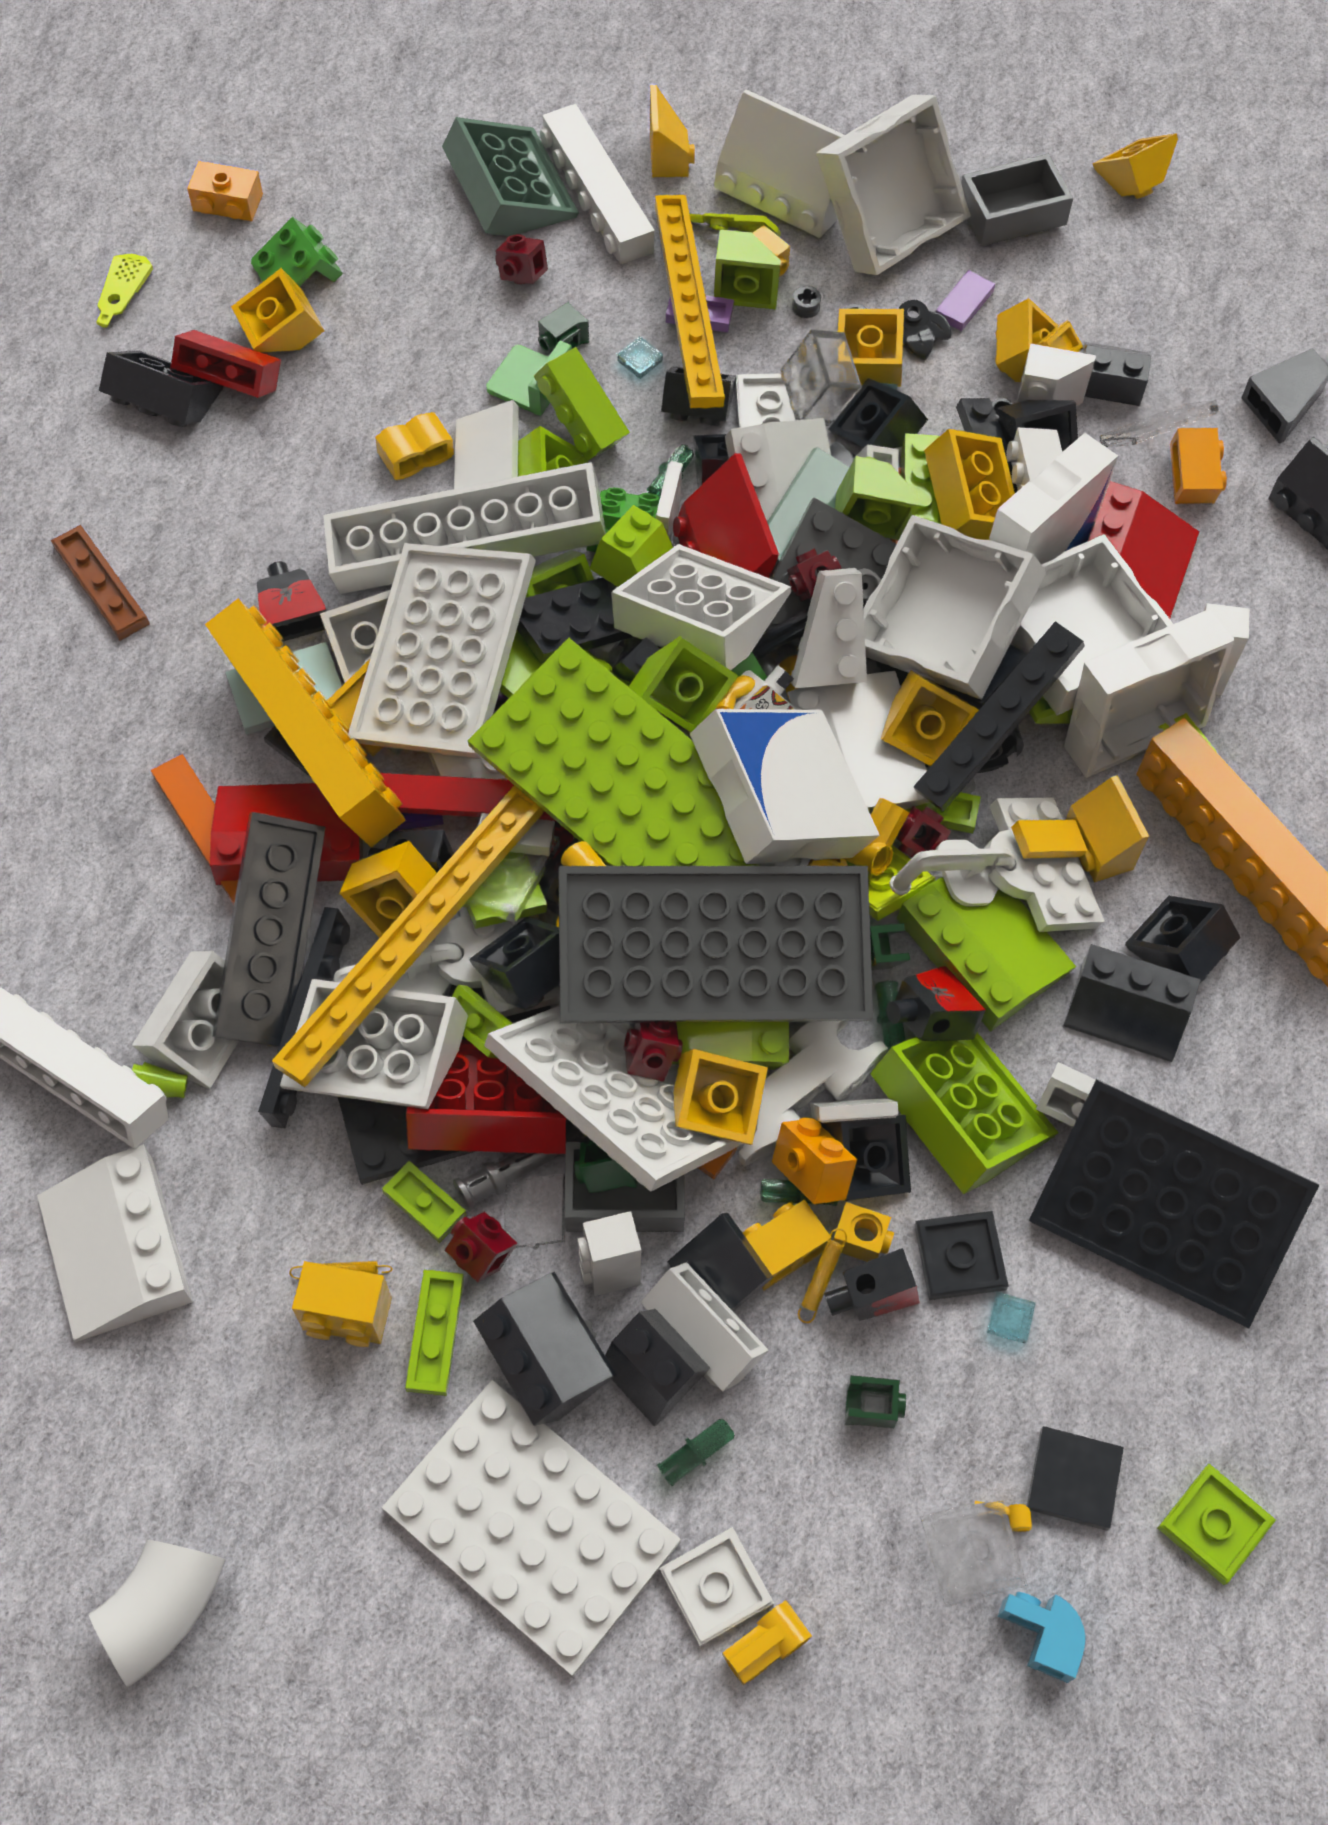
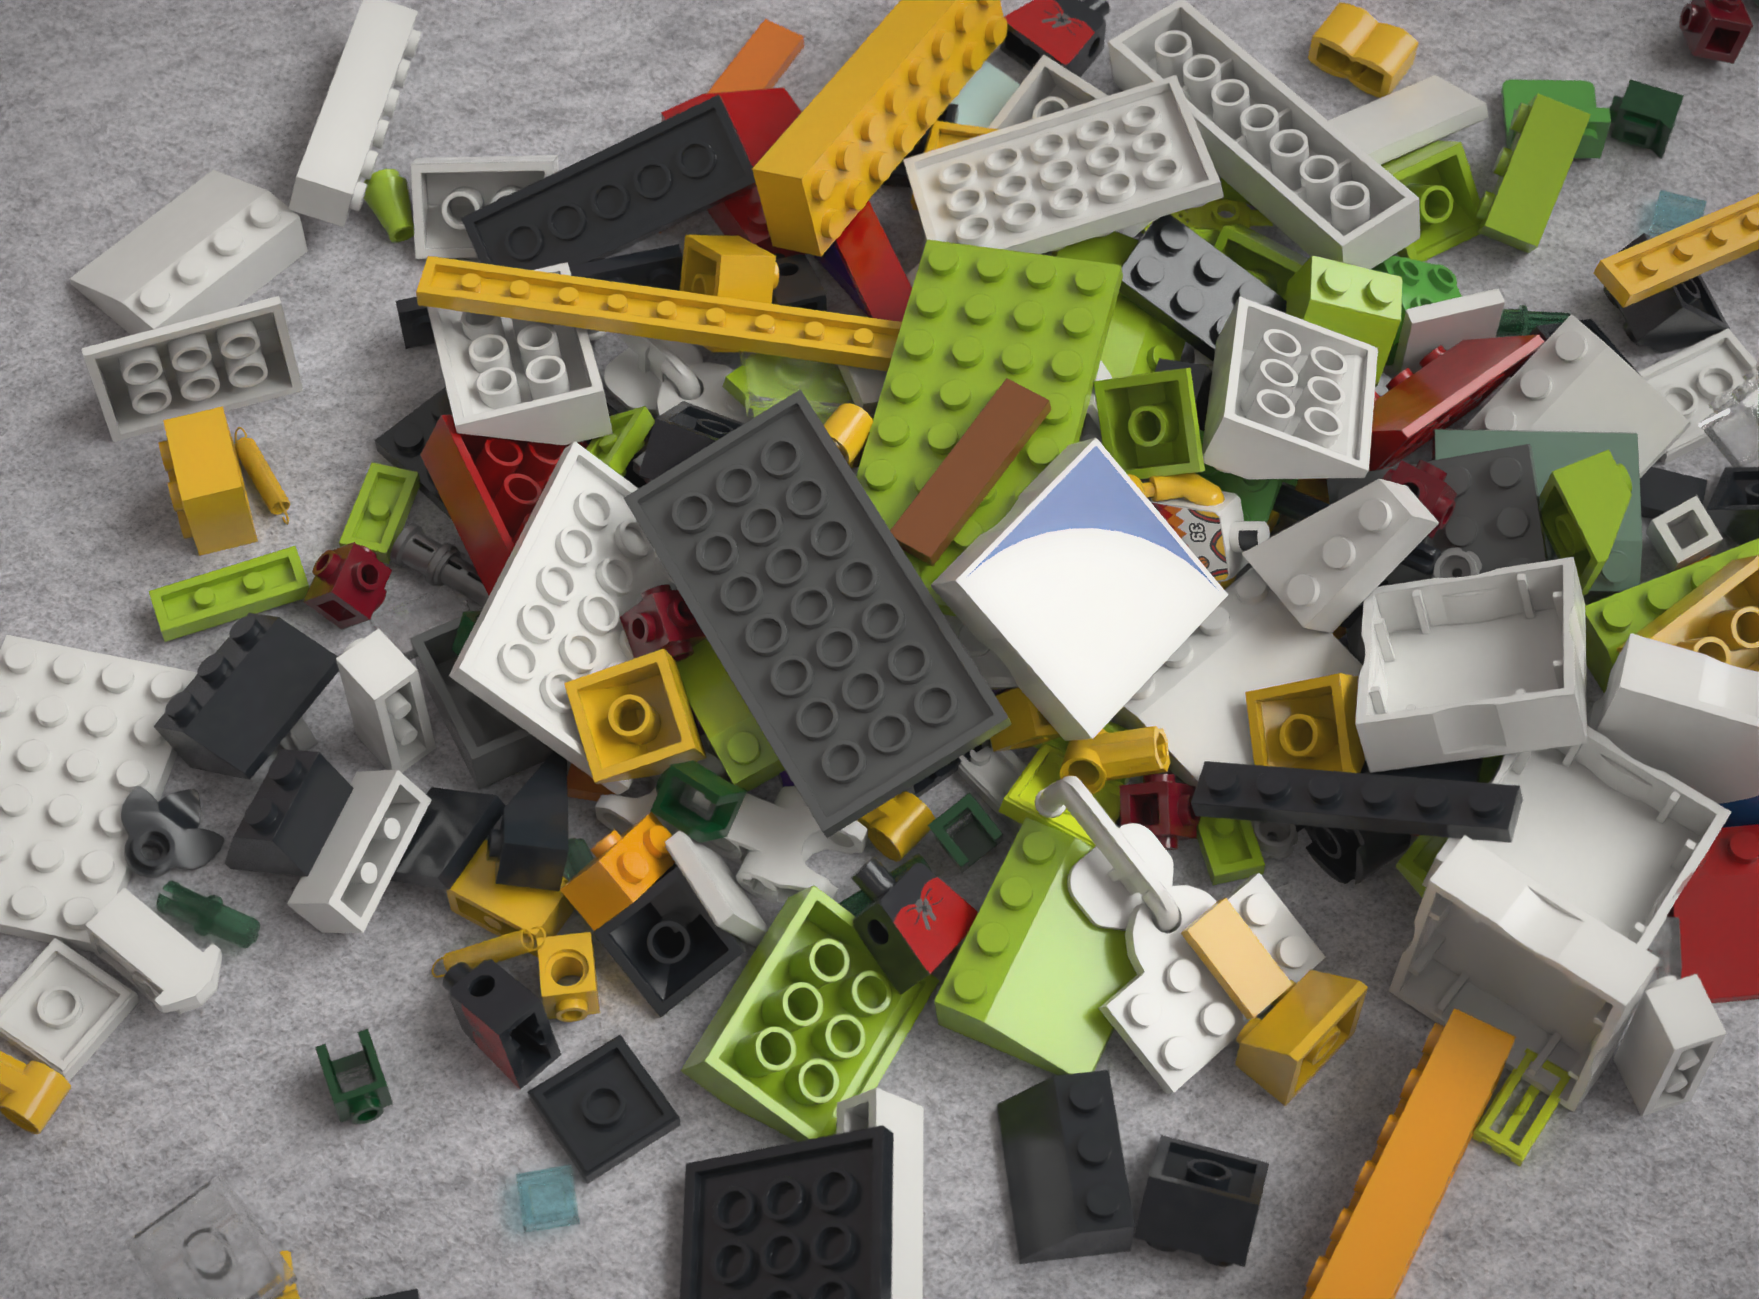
camera: 65 degrees right, 5 degrees down
none -> white slope [81,296,304,442]
none -> white piece [85,888,222,1014]
none -> black plate [121,786,224,878]
none -> black slope [486,751,569,891]
none -> dark green window [650,760,747,843]
none -> dark orange tile [890,378,1051,566]

